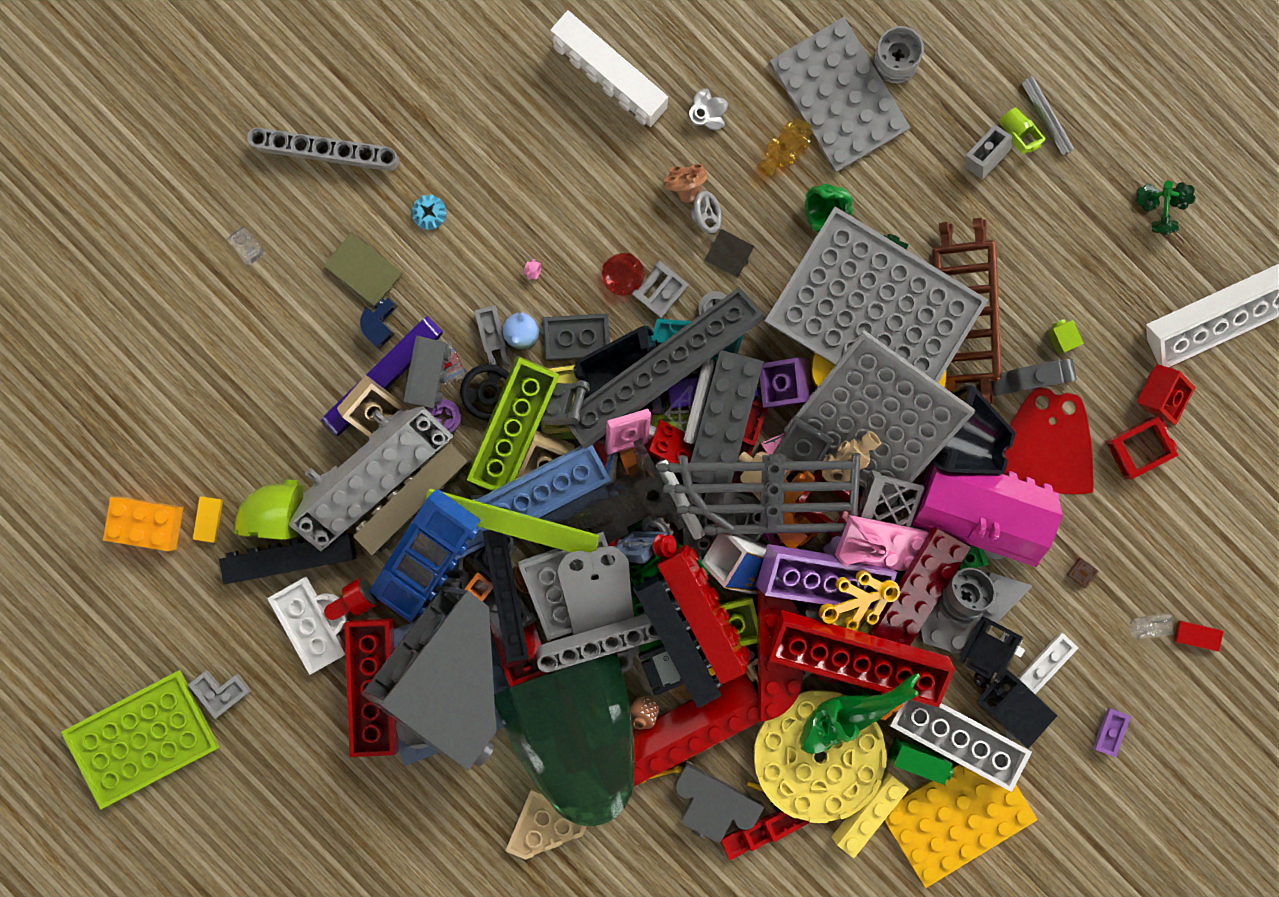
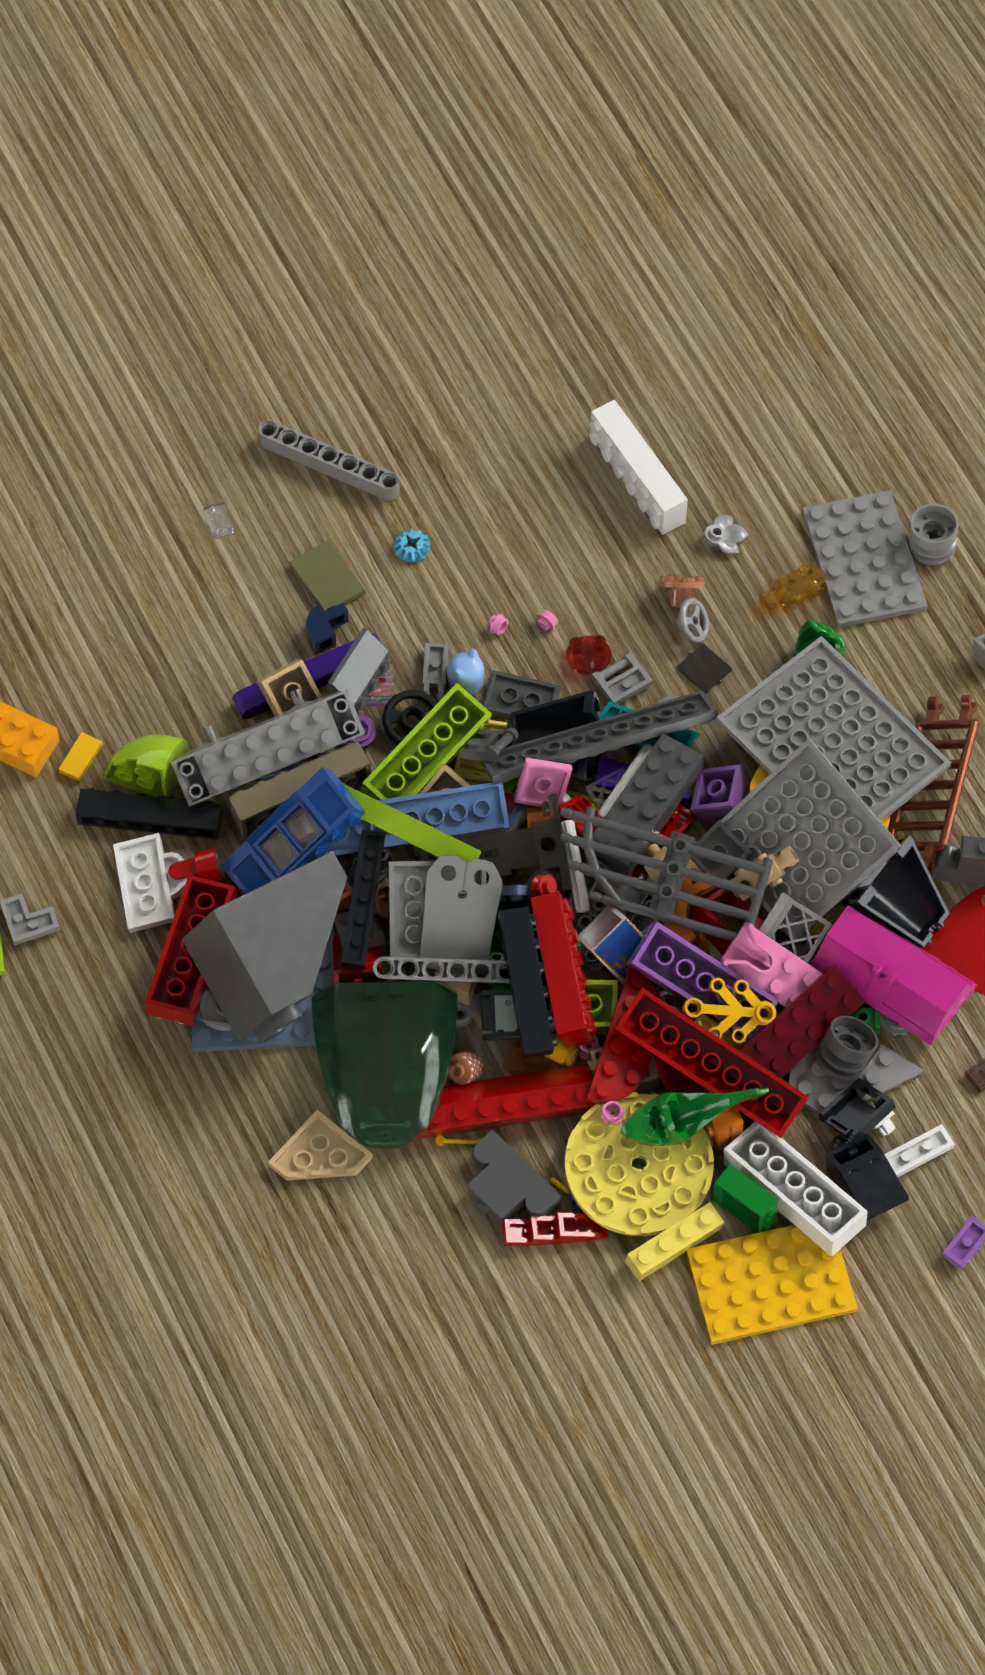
camera: 15 degrees right, 25 degrees down
none -> bright pink plate [537,610,559,631]
none -> bright pink plate [601,1101,625,1125]

